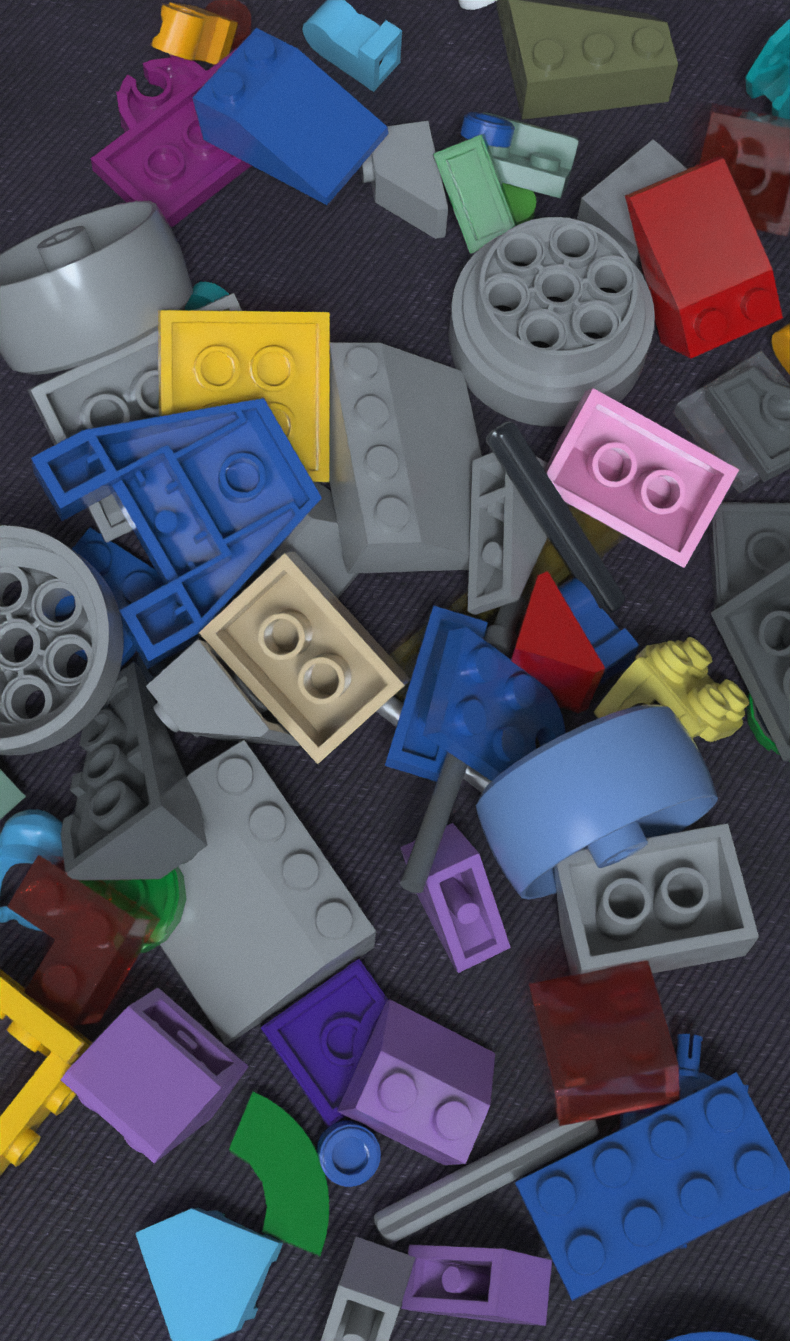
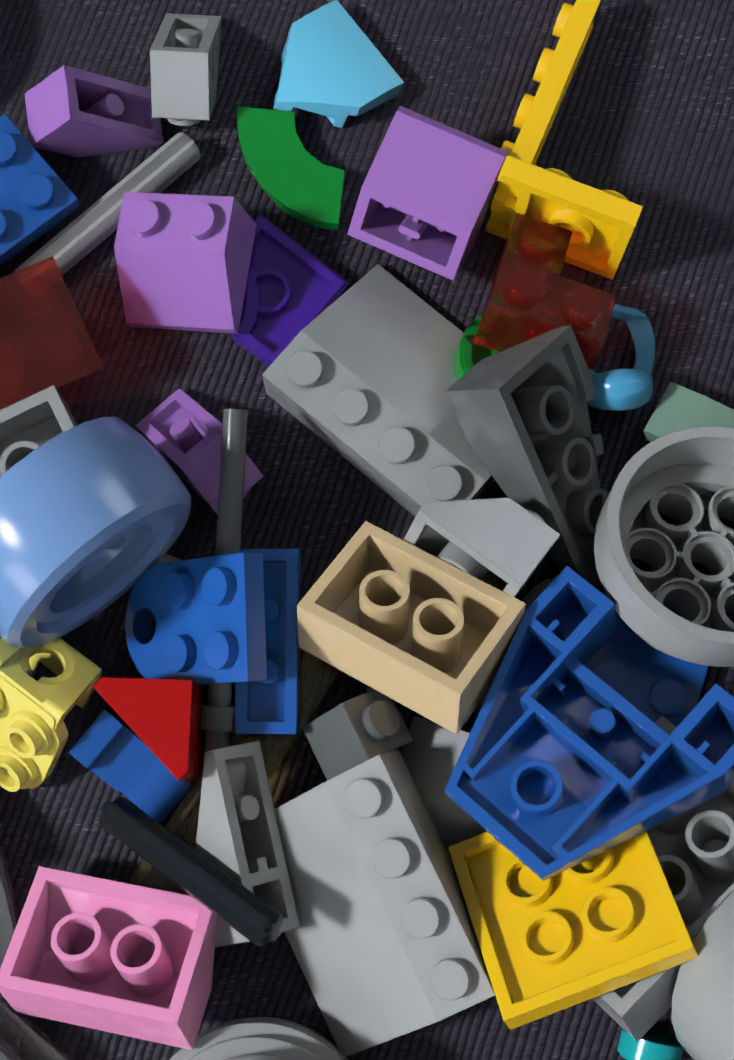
camera: 170 degrees right, 10 degrees up
blue tile [317,1120,381,1187] -> none
none -> dark grey brick [302,690,413,780]

